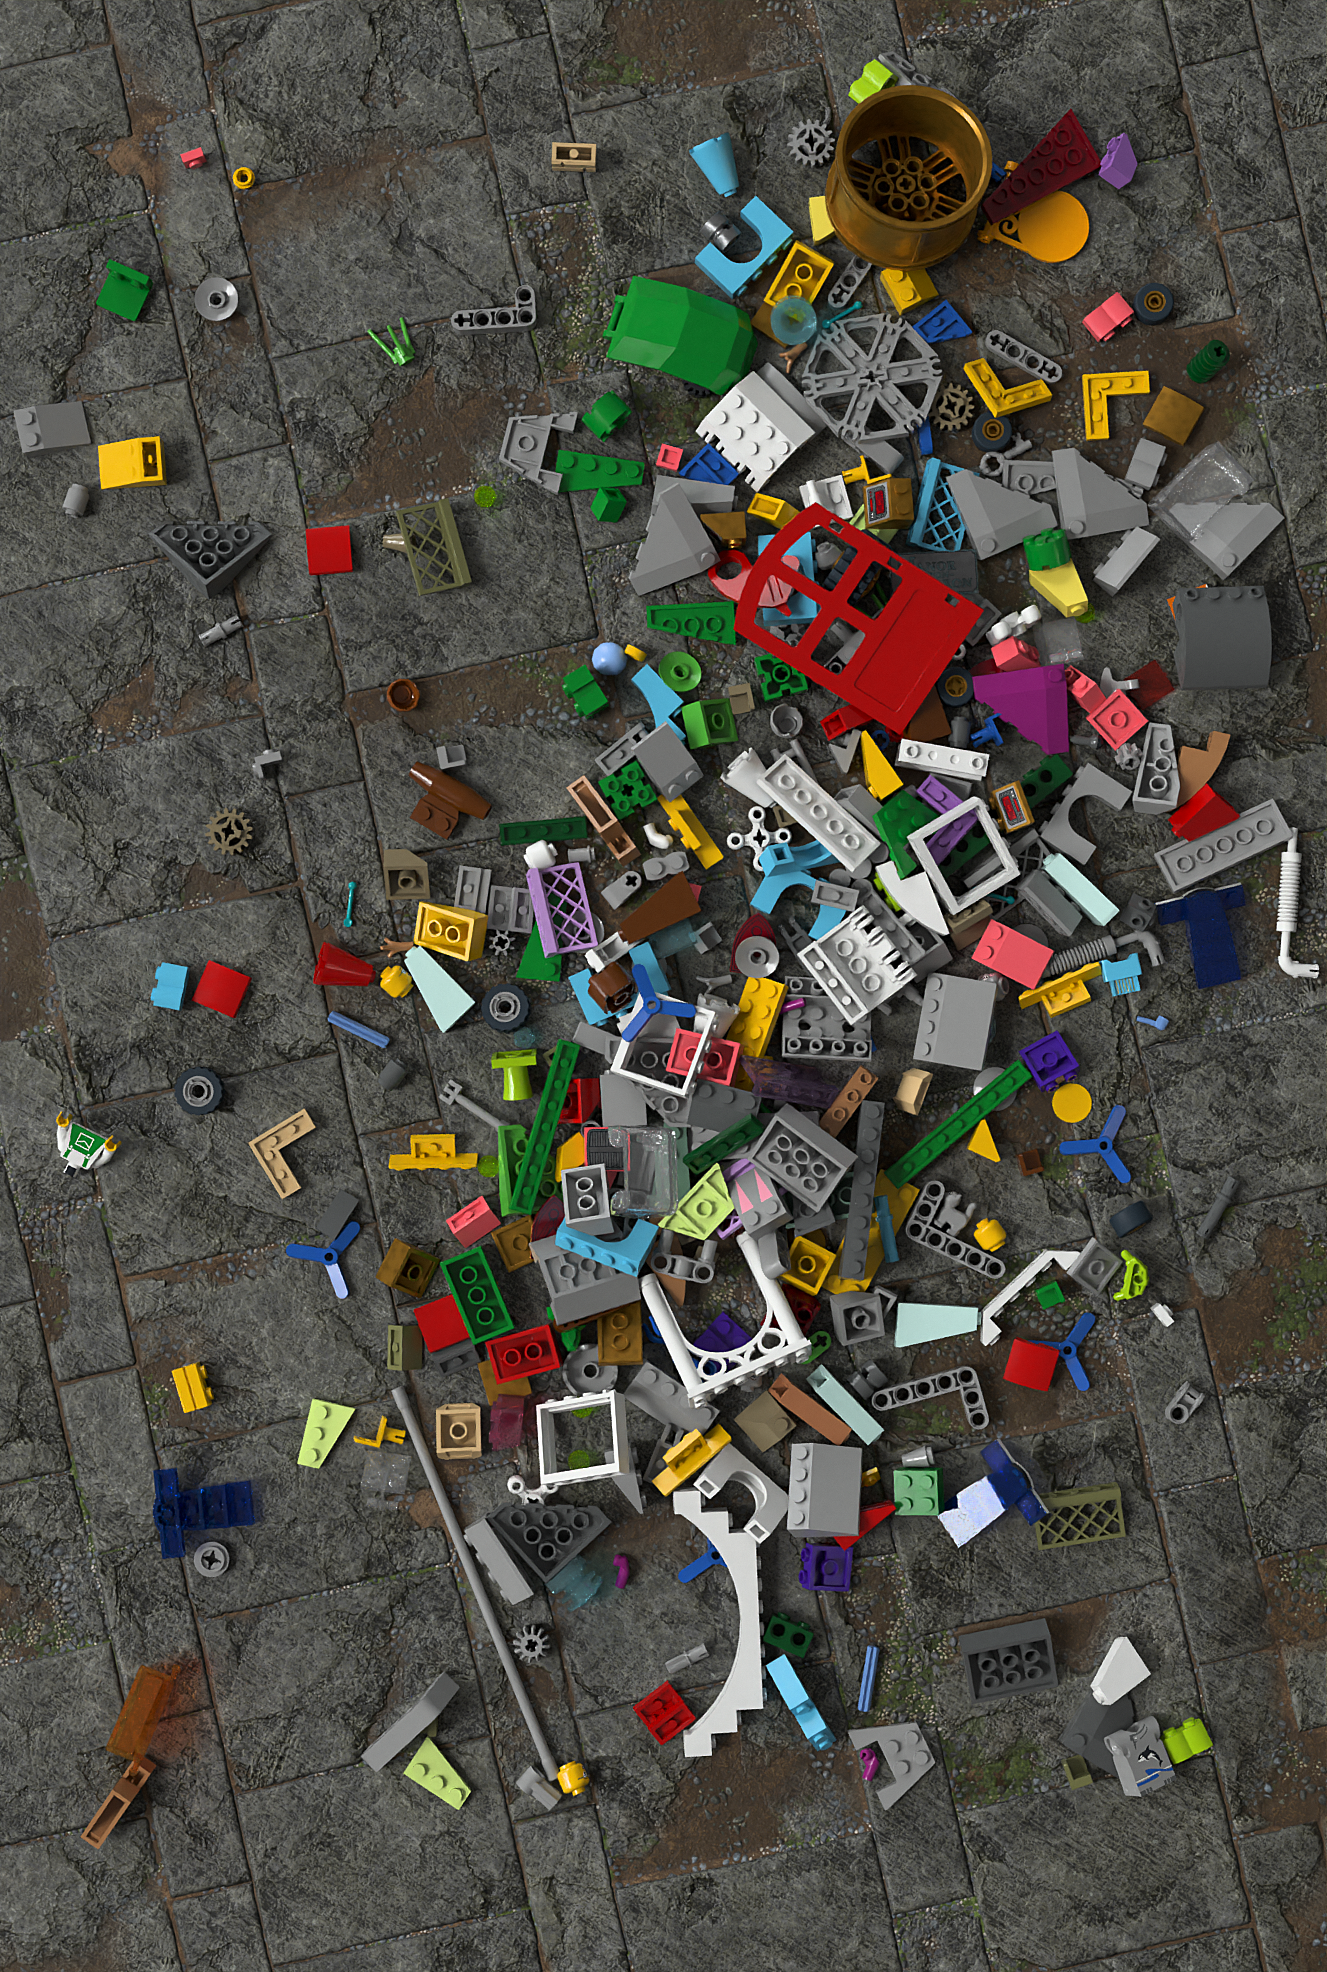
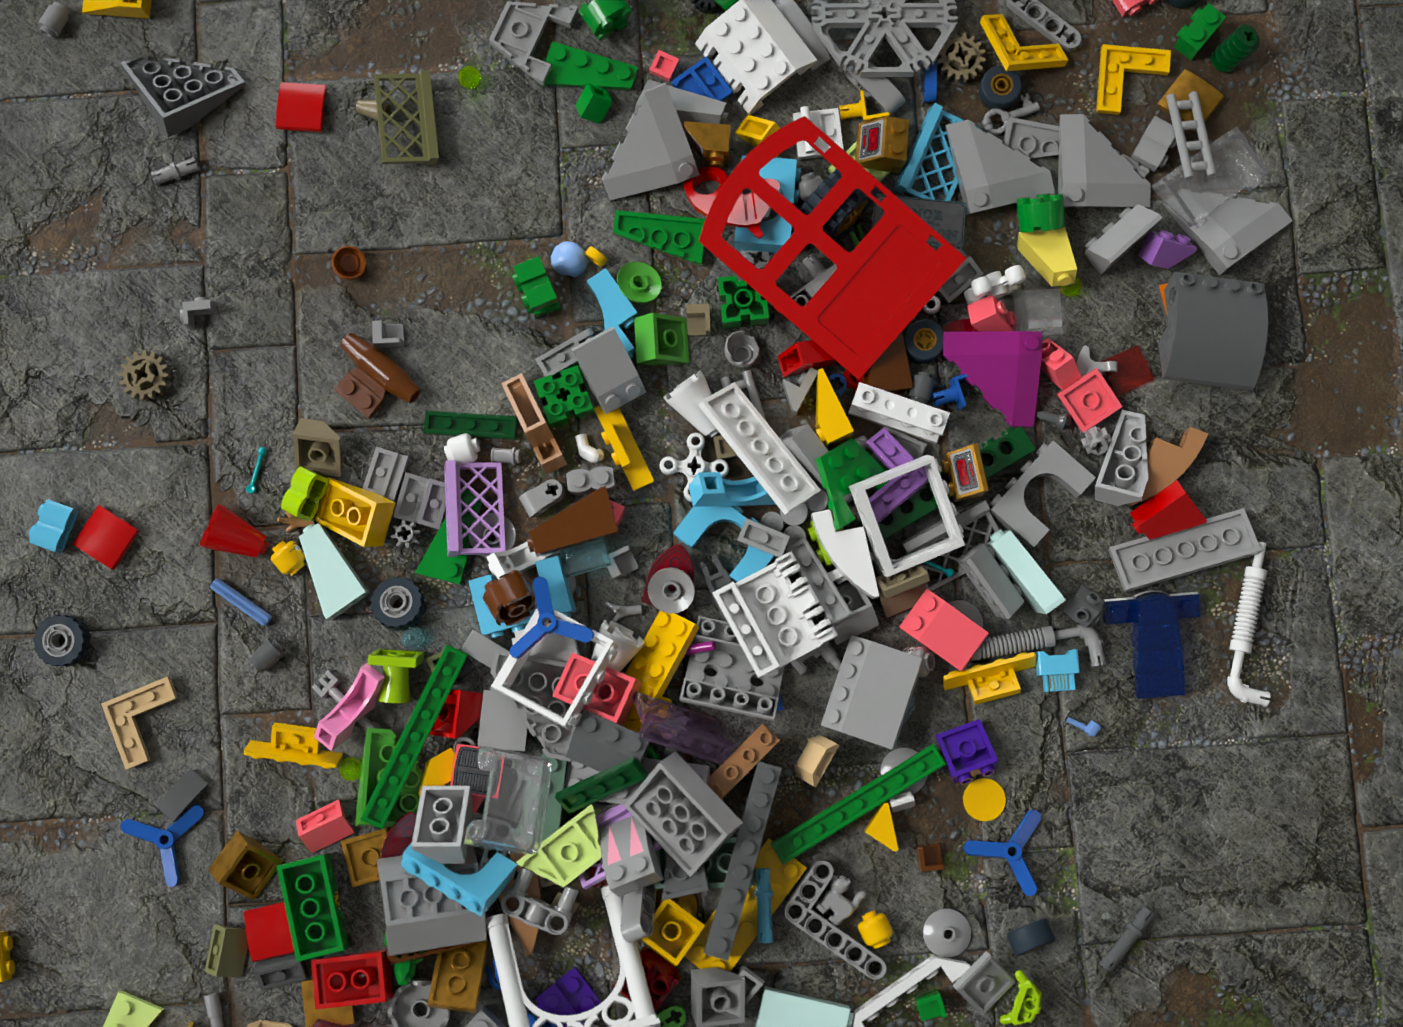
camera: 15 degrees right, 5 degrees down
none -> lime brick [281,466,329,522]
none -> bright pink arch [314,663,385,751]
none -> white slope [889,790,915,813]
none -> light grey dish [923,909,971,958]
none -> medium lavender slope [1138,230,1197,269]
none -> light grey bar [1166,91,1217,180]
none -> green brick [1174,3,1226,60]

